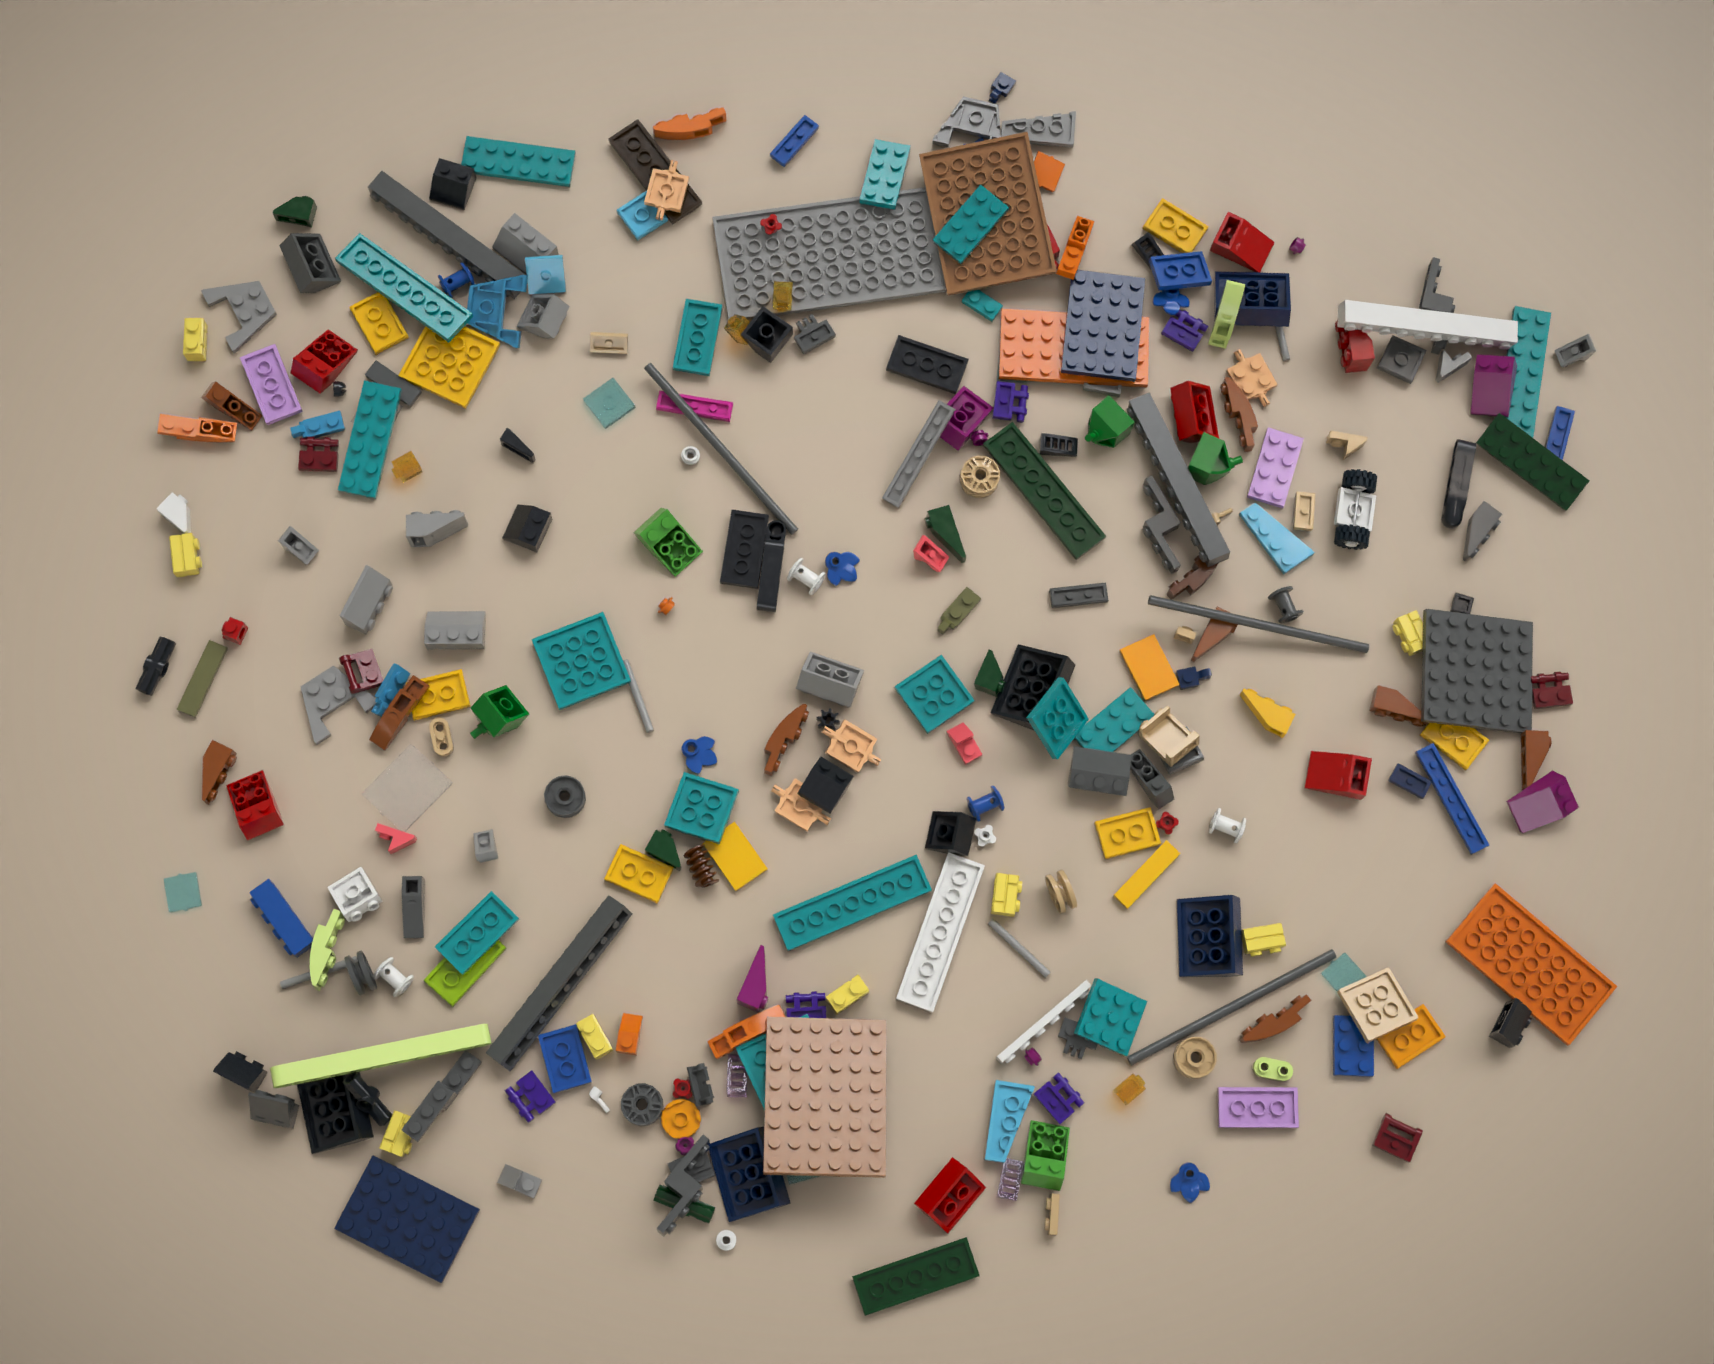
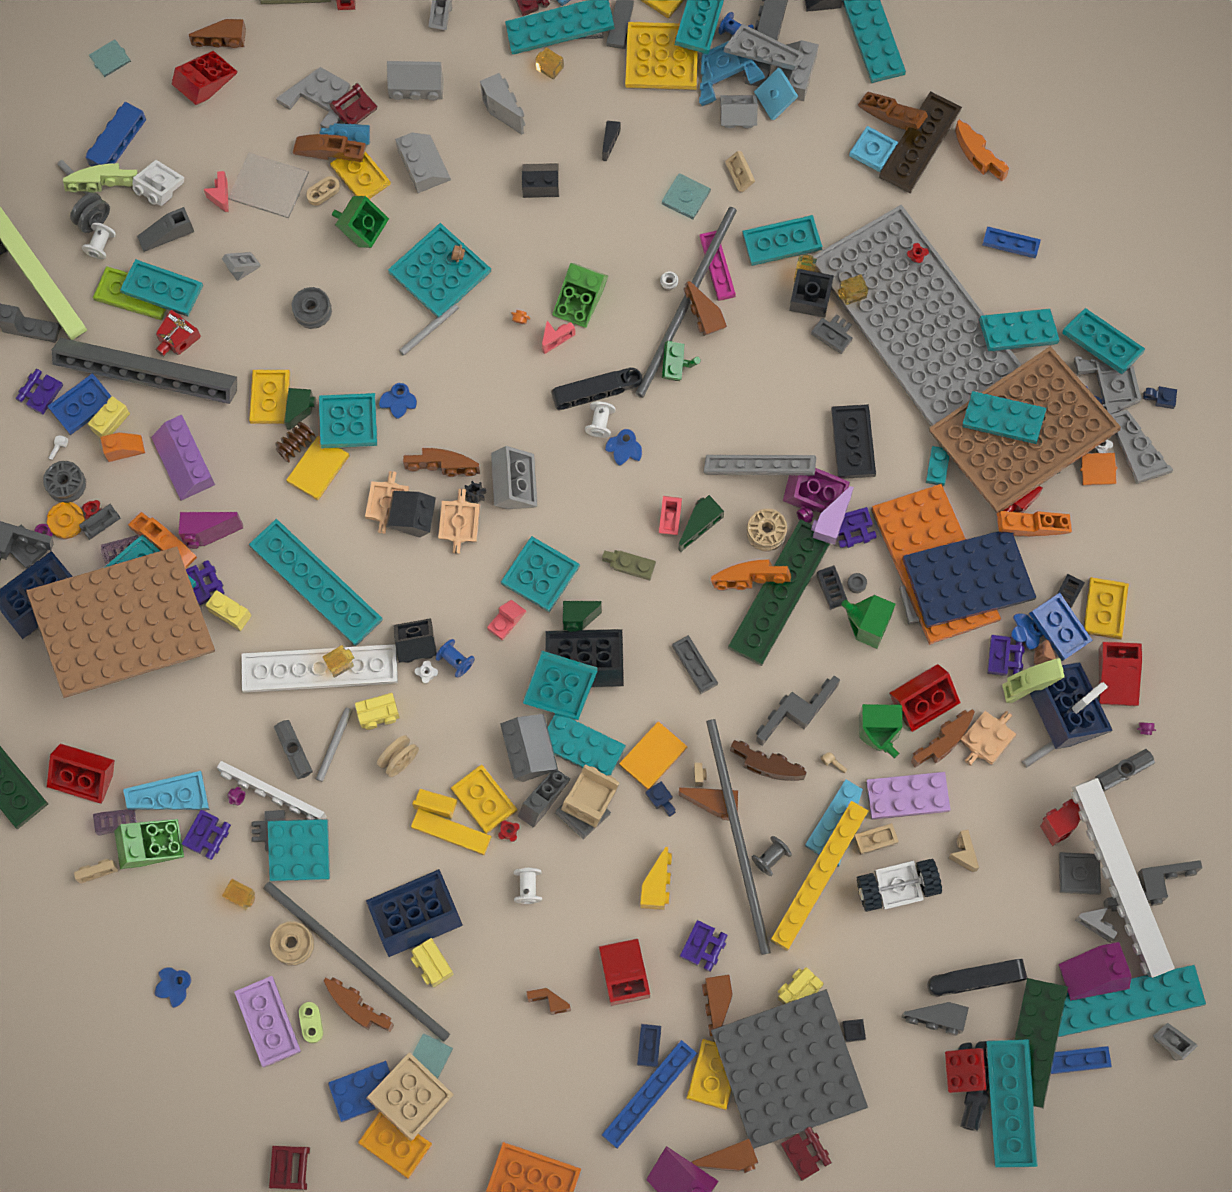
camera: 75 degrees right, 5 degrees down
light nougat plate [644,160,689,220] -> none
black plate [720,509,769,589] -> none
brick [1127,392,1230,567] -> none
none -> medium lavender slope [151,415,215,501]
none -> red torso [155,310,201,357]
none -> dark grey piece [274,720,313,779]
none -> clear yellow brick [322,645,355,678]
none -> yellow panel [412,789,458,820]
none -> medium nougat plate [451,245,465,262]
none -> dark orange slope [526,988,571,1015]
none -> coral slope [542,321,575,354]
none -> plate [662,341,701,381]
none -> dark purple plate [680,920,728,972]
none -> dark orange slope [684,281,727,336]
none -> orange slope [711,559,791,590]
none -> light grey wing [724,24,804,71]
none -> yellow brick [770,801,868,951]
none -> lavender slope [811,486,854,545]
none -> dark grey tile [847,573,867,593]
none -> dark orange slope [858,92,928,130]
none -> red plate [945,1041,988,1093]
none -> black piece [960,1068,990,1132]
none -> teal plate [987,1039,1038,1168]
none -> nougat slope [1034,640,1056,665]
none -> teal plate [1062,308,1145,374]
none -> white tile [1072,682,1108,714]
none -> dark grey piece [1095,749,1155,792]

